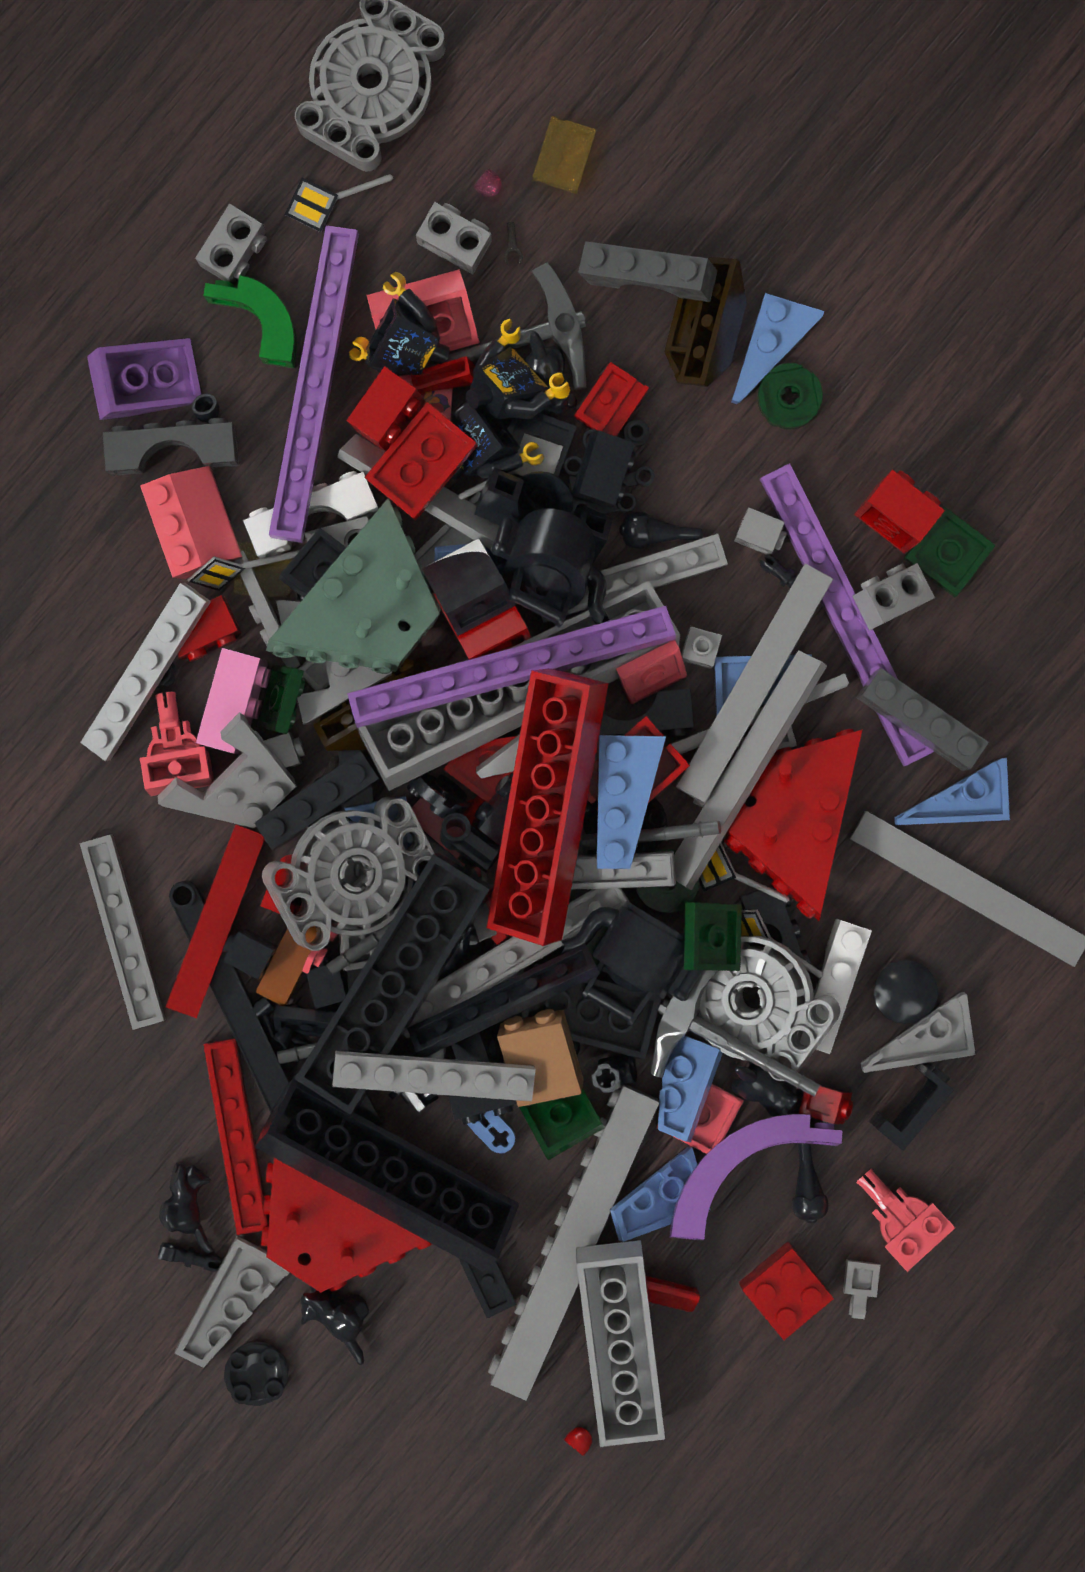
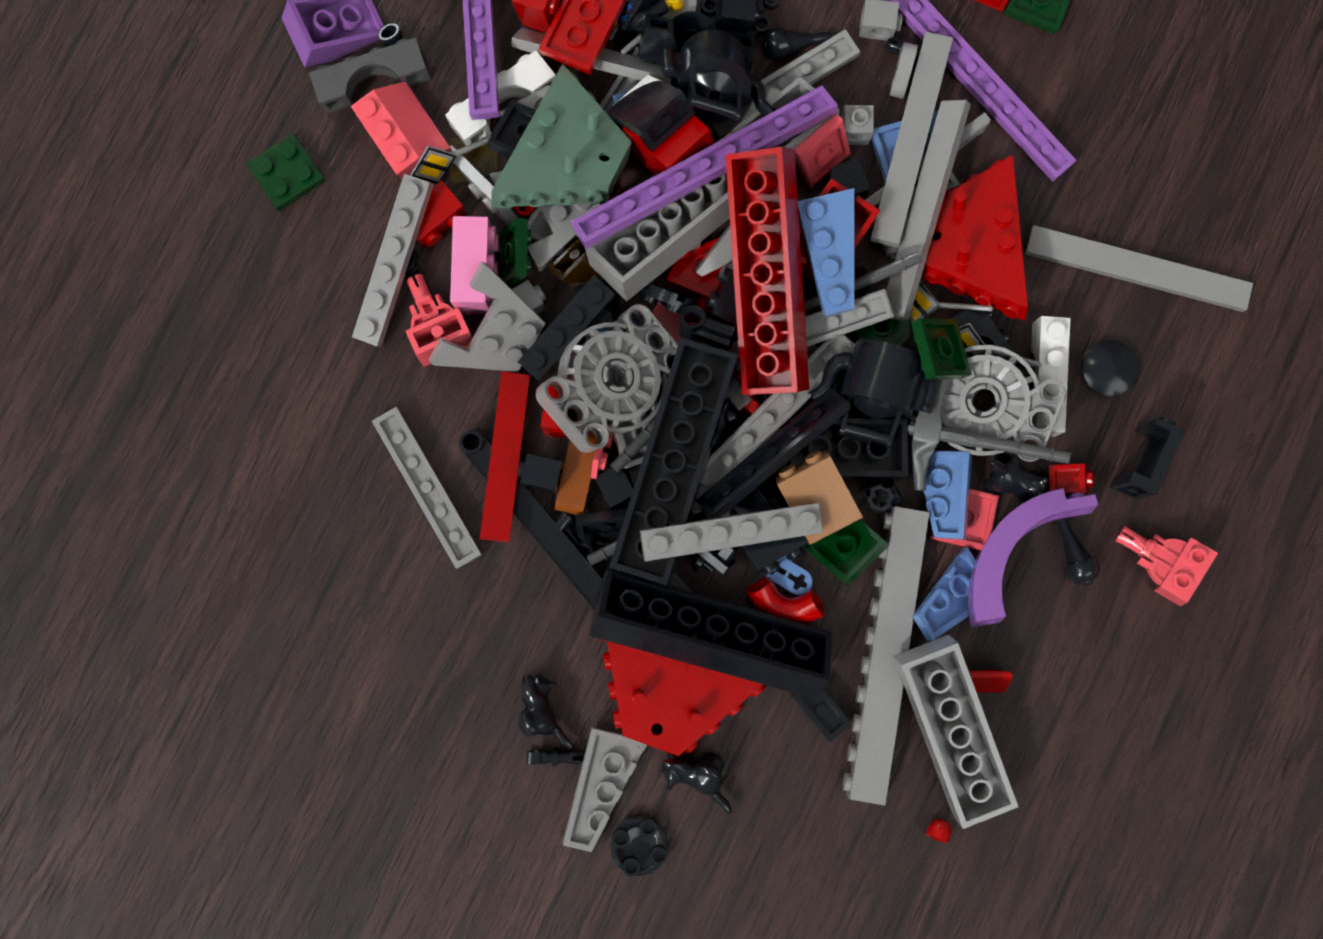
camera: 10 degrees left, 5 degrees down
red tile [203,1038,269,1235] -> none
red brick [739,1241,834,1340] -> none
light grey plate [843,1259,880,1319] -> none
light grey brick [852,563,935,631] -> none
dark grey brick [856,668,989,771] -> none
light grey wing [861,992,976,1073] -> none
medium blue wing [894,758,1010,825] -> none
none -> dark green plate [246,133,326,212]
none -> red cylinder [746,577,825,624]
none -> light grey beam [889,42,918,99]

